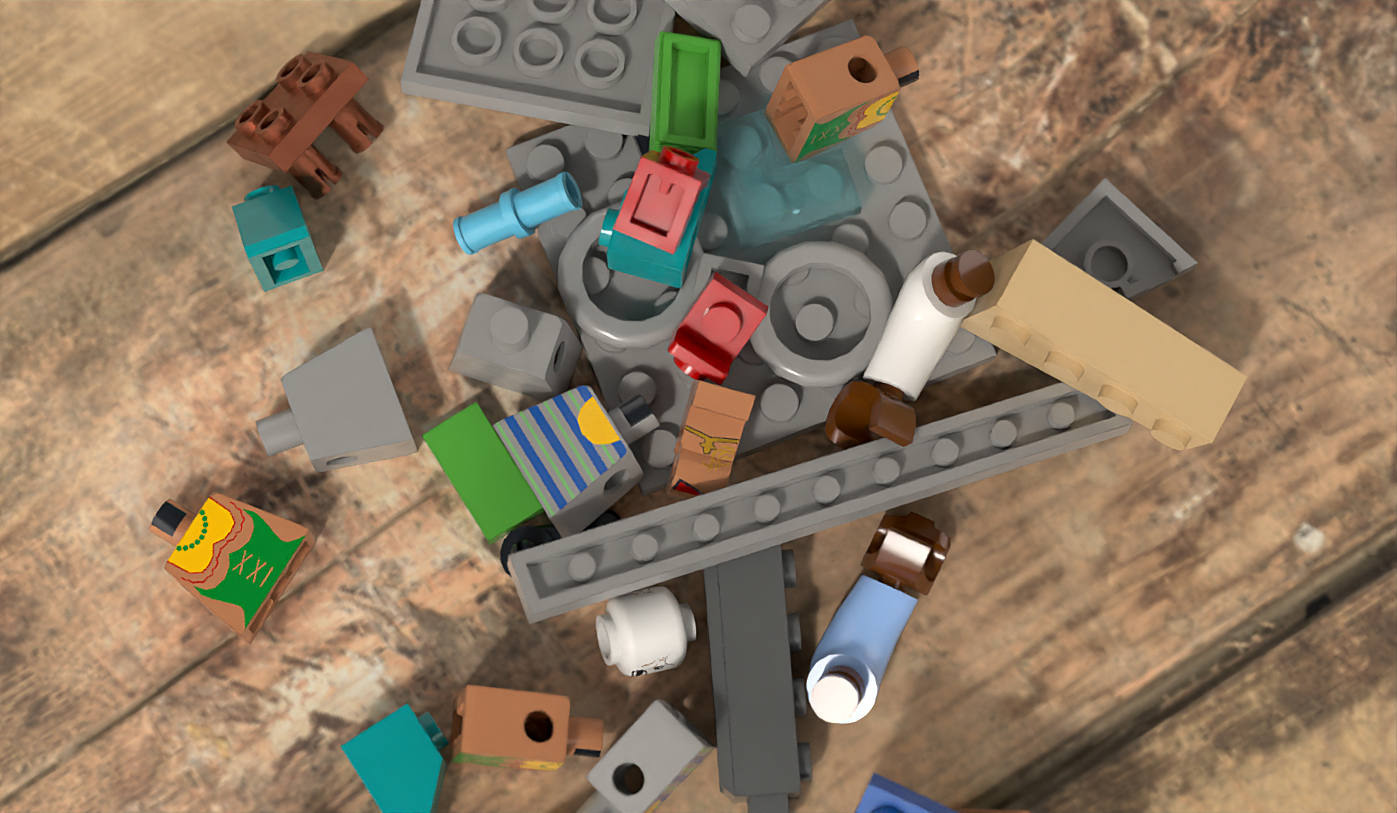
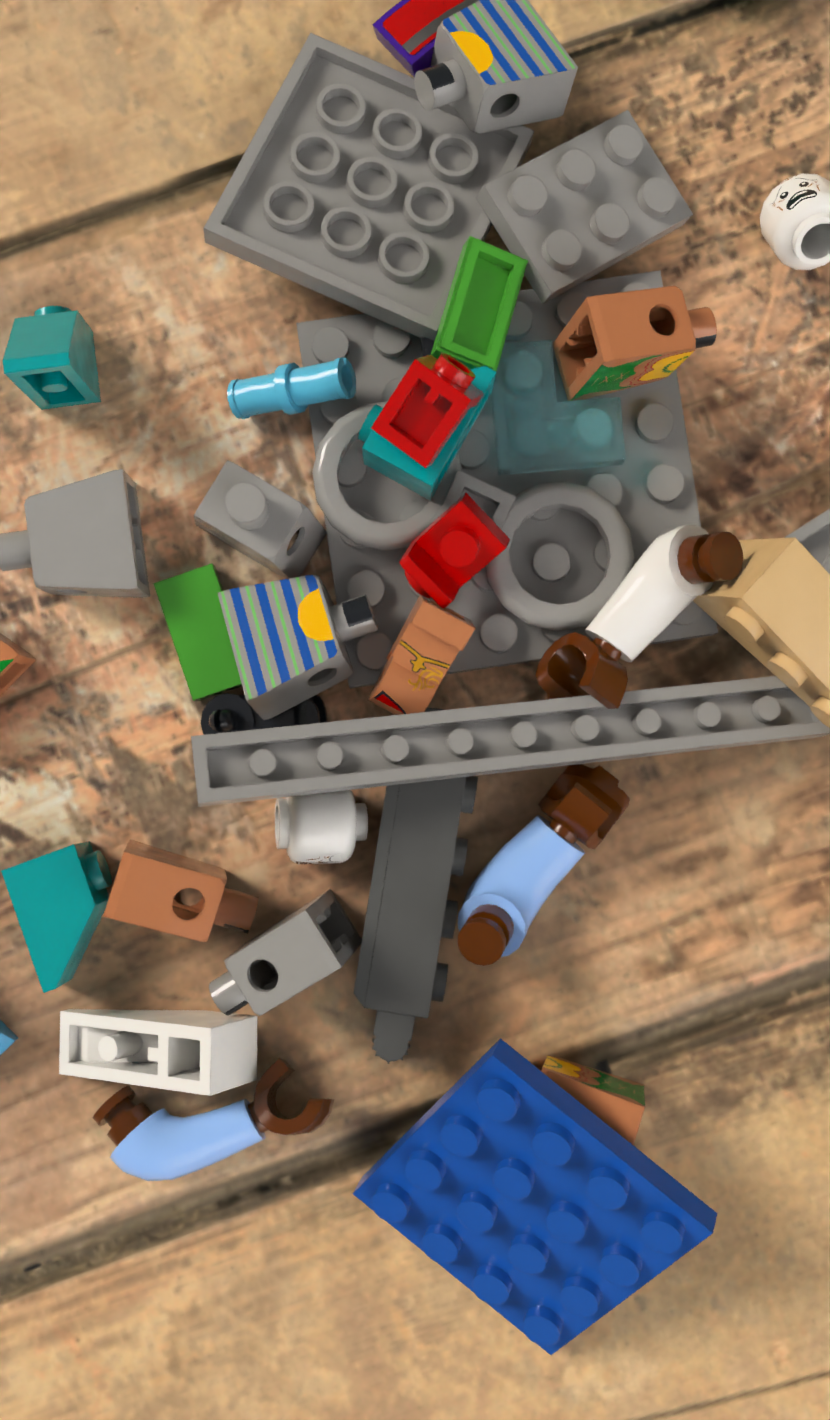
camera: 15 degrees right, 10 degrees up
copper plate [226,51,383,200] -> none

